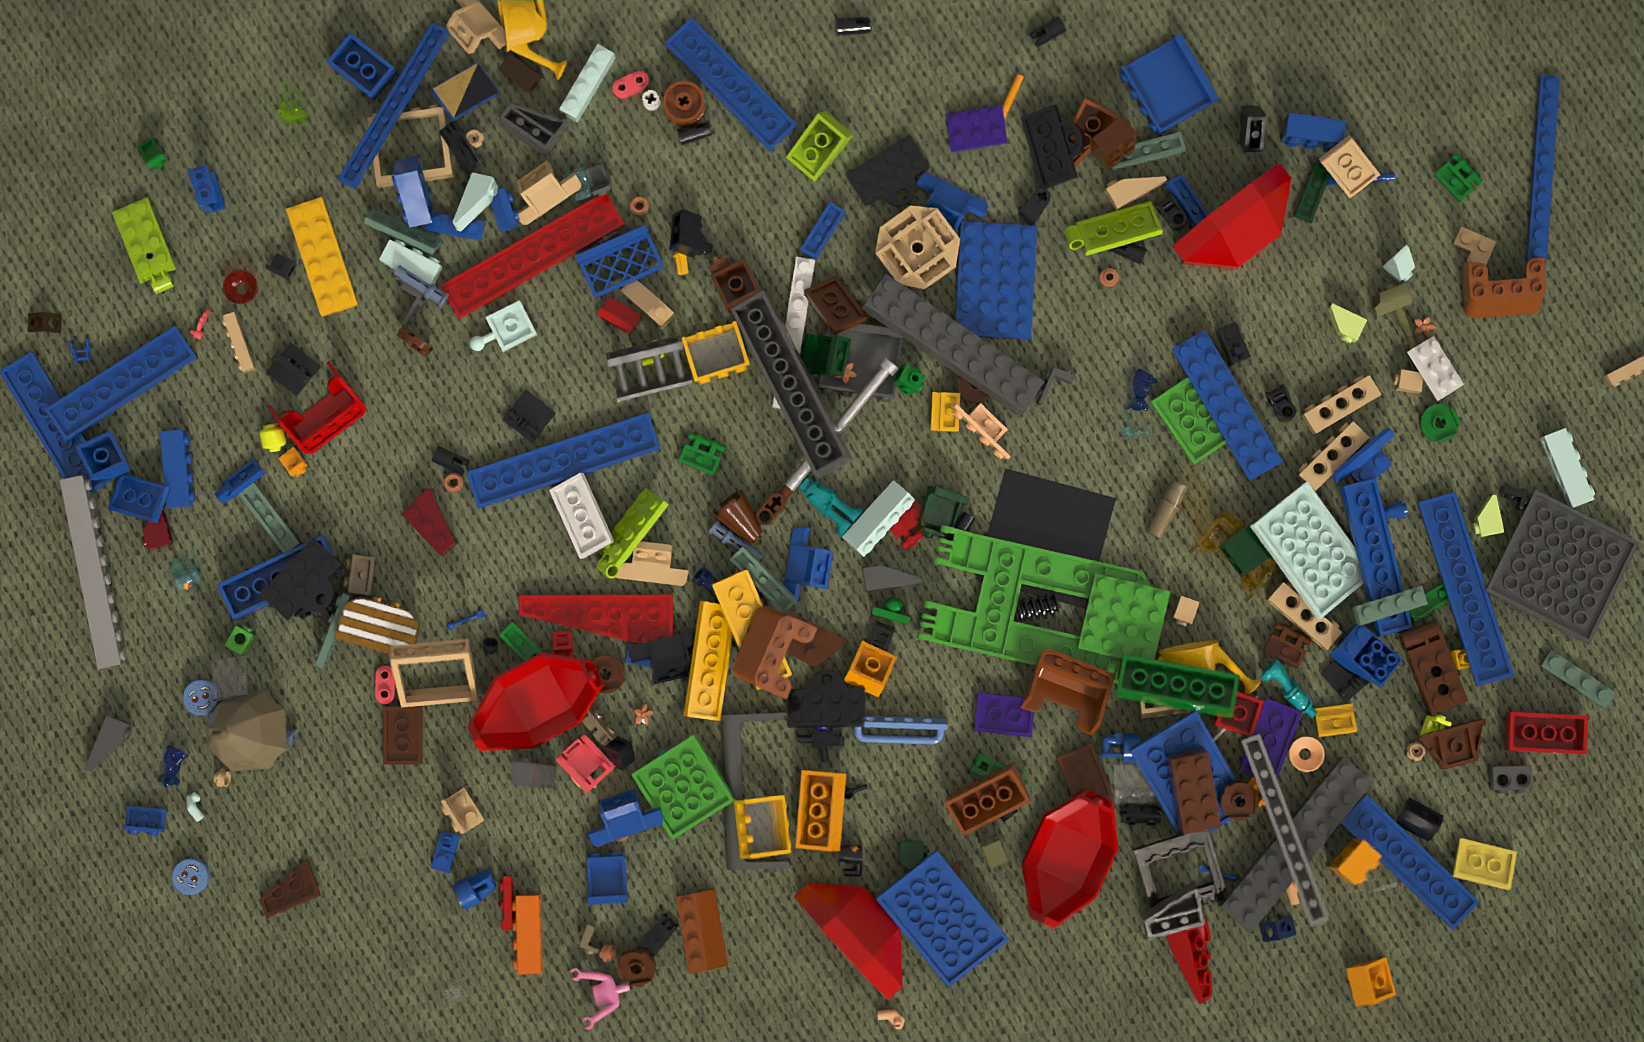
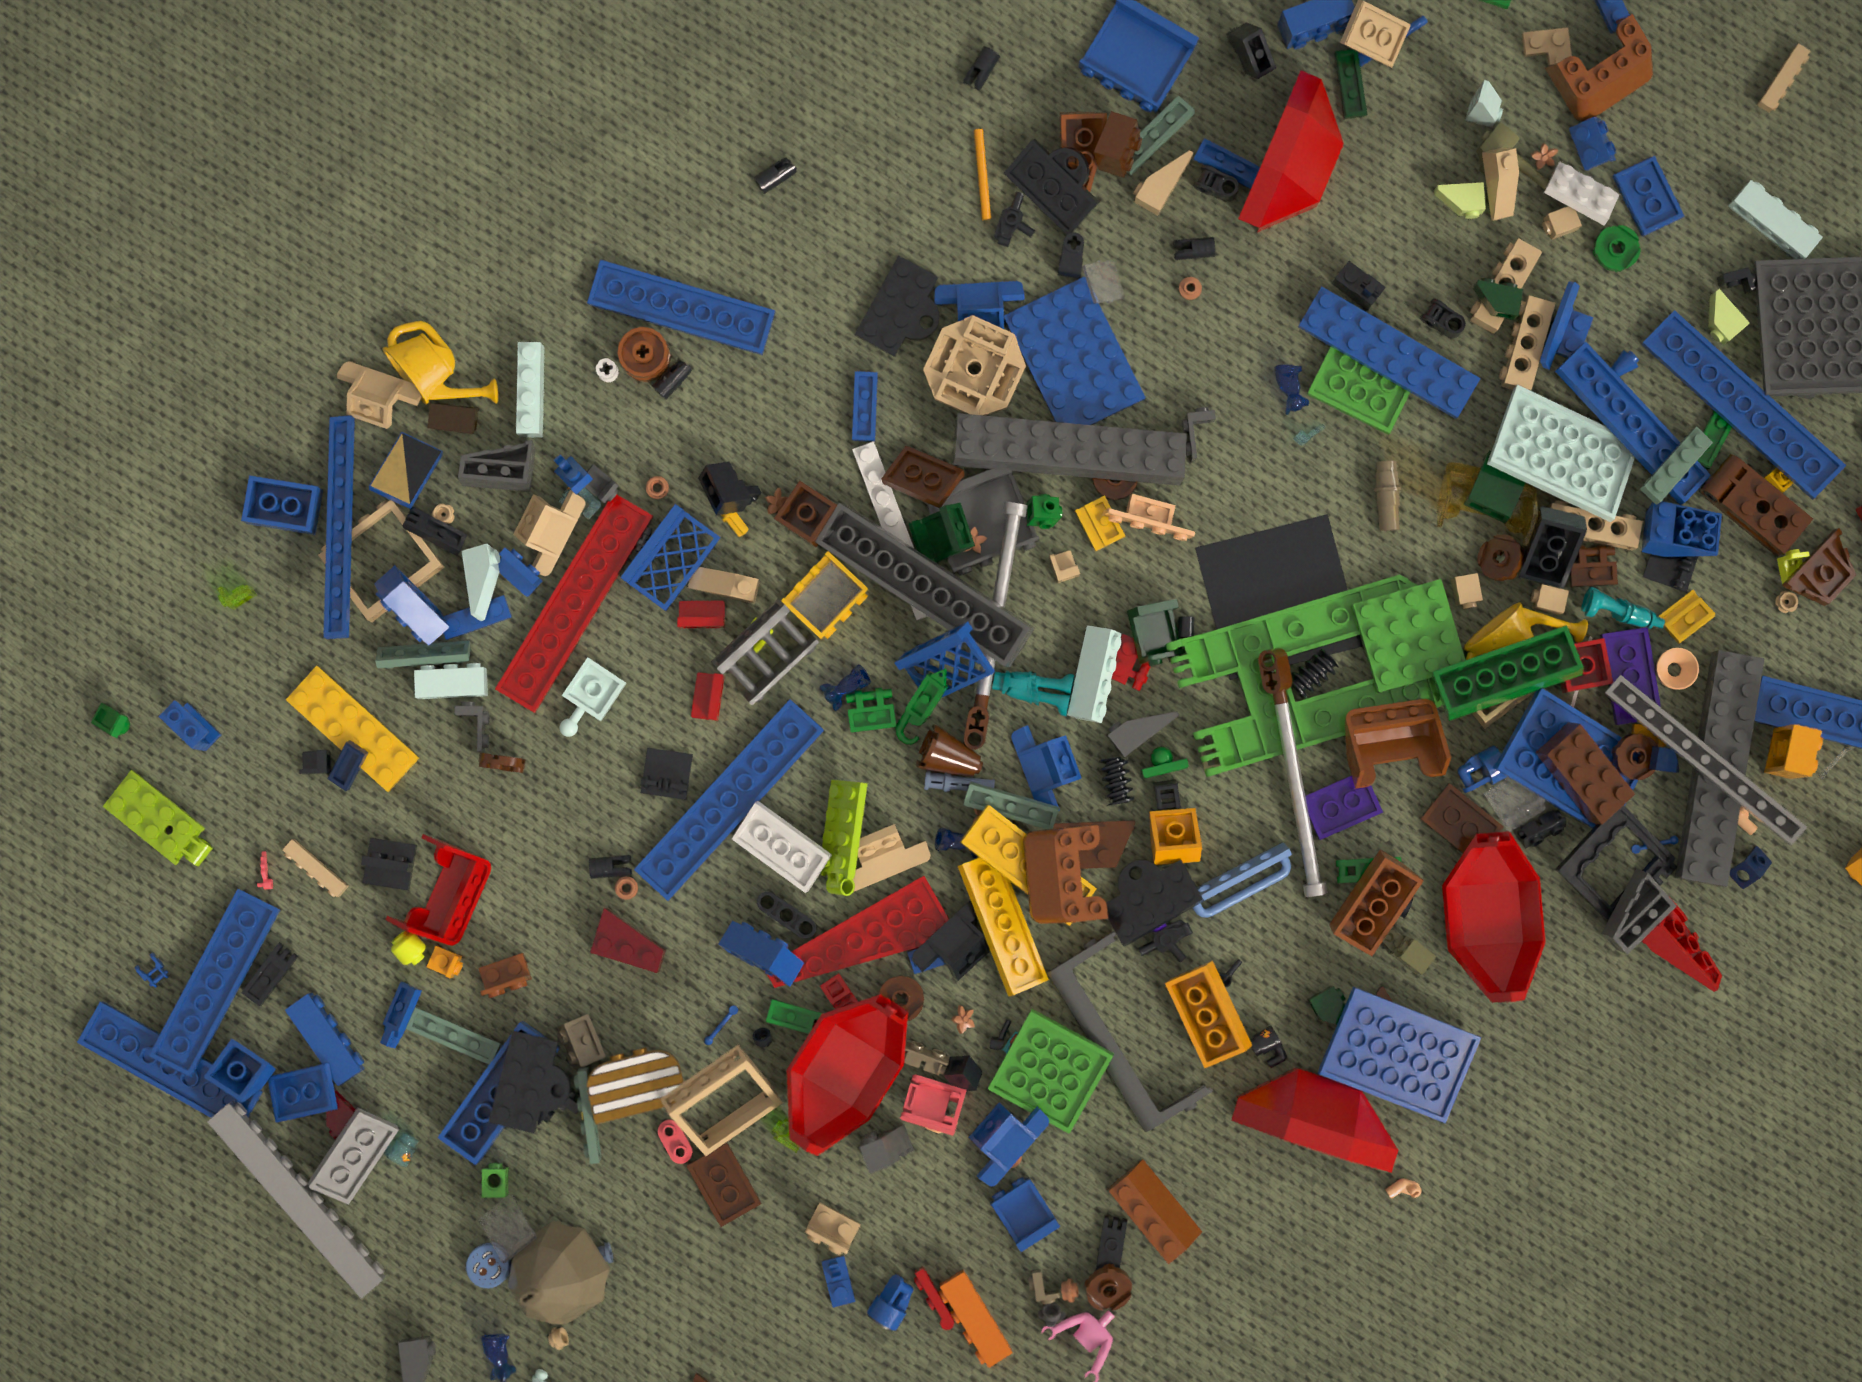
camera: 30 degrees left, 0 degrees up
dark brown bracket [28,312,62,333] -> none
clear red piece [223,269,258,304] -> none
sand blue pin [393,265,450,308] -> none
coral plate [613,71,649,99] -> none
window [734,795,791,859] -> none
lime slope [786,110,854,182] -> none
dark purple plate [946,105,1008,152] -> none
lime hinge [1064,201,1163,256] -> none
black panel [1396,797,1443,841] -> none
none -> black hinge [241,942,298,1007]
none -> light grey plate [307,1108,399,1205]
none -> dark blue tile [327,740,369,791]
none -> dark orange bracket [478,953,532,998]
none -> blue plate [554,454,593,495]
none -> red panel [691,672,725,721]
none -> blue wedge [718,921,804,987]
none -> black beam [757,892,817,938]
none -> clear neon green bracket [772,1117,800,1153]
none -> clear blue animal [820,664,871,711]
none -> blue fence [894,622,995,698]
none -> green plate [895,668,948,745]
none -> black hand [989,1019,1011,1050]
none -> black piece [994,192,1036,247]
none -> dark grey plate [1038,1303,1066,1327]
none -> tan panel [1049,551,1080,584]
none -> clear piece [1082,260,1125,304]
none -> black piece [1099,757,1135,806]
none -> flat silver piece [1258,648,1328,897]
none -> dark green slope [1473,278,1523,320]
none -> reddish brown plate [1477,534,1524,581]
none -> tan slope [1482,148,1519,221]
none -> black brick [1518,505,1587,589]
none -> tan brick [1530,584,1569,615]
none -> blue bracket [1569,117,1616,171]
none -> blue tile [1612,156,1684,237]
none -> dark blue slope [1649,746,1679,773]

